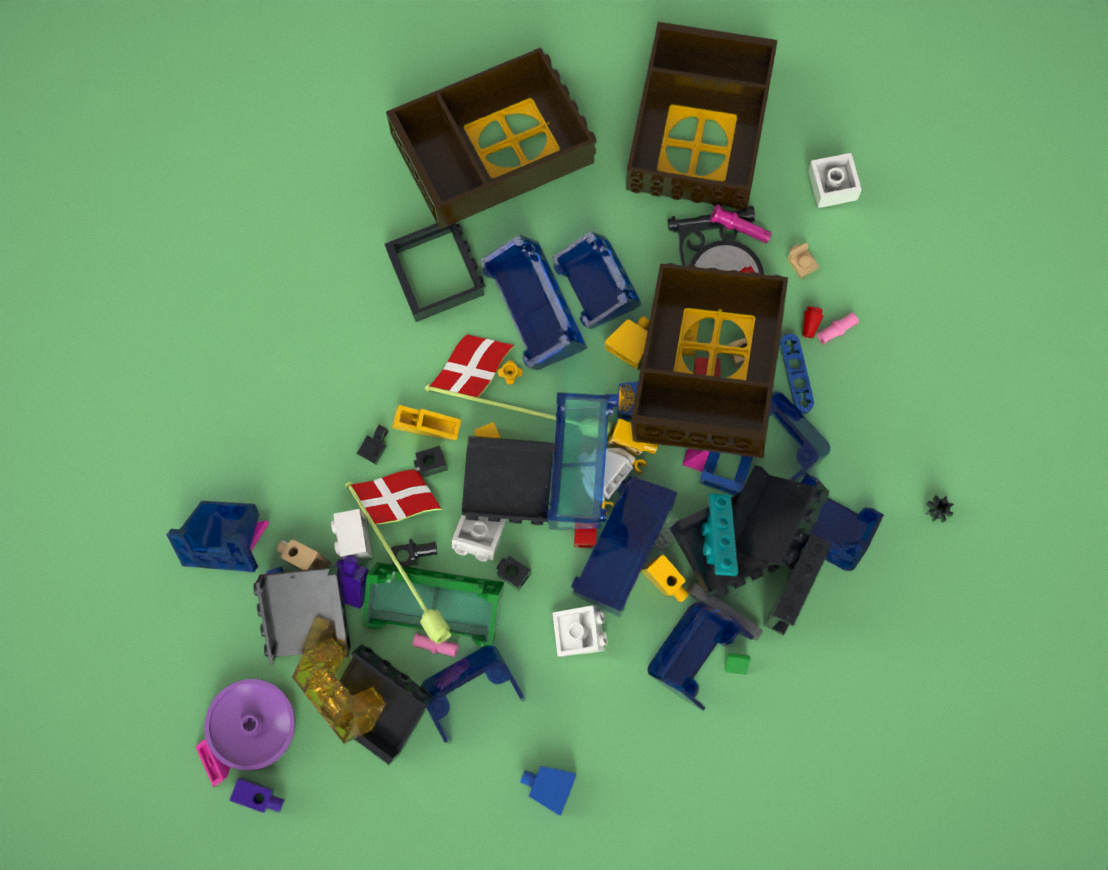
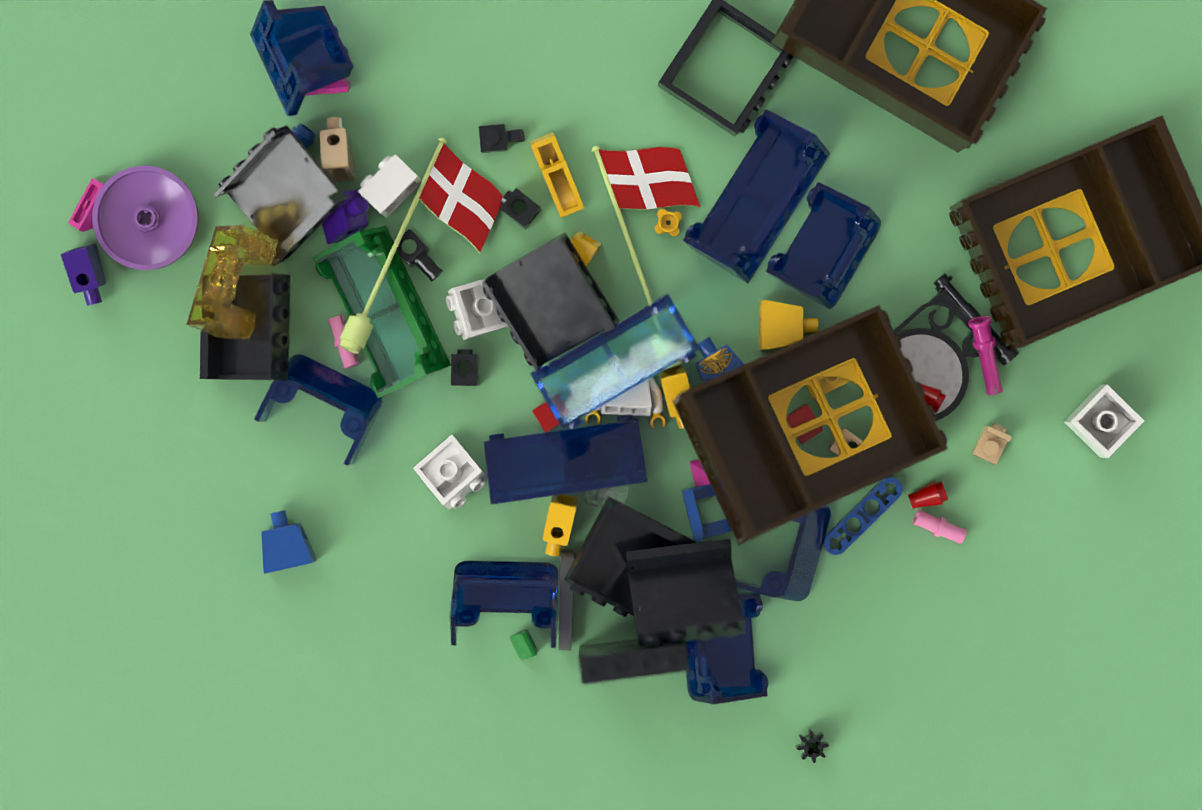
camera: 50 degrees right, 15 degrees up
teal bracket [702,493,738,576] -> none

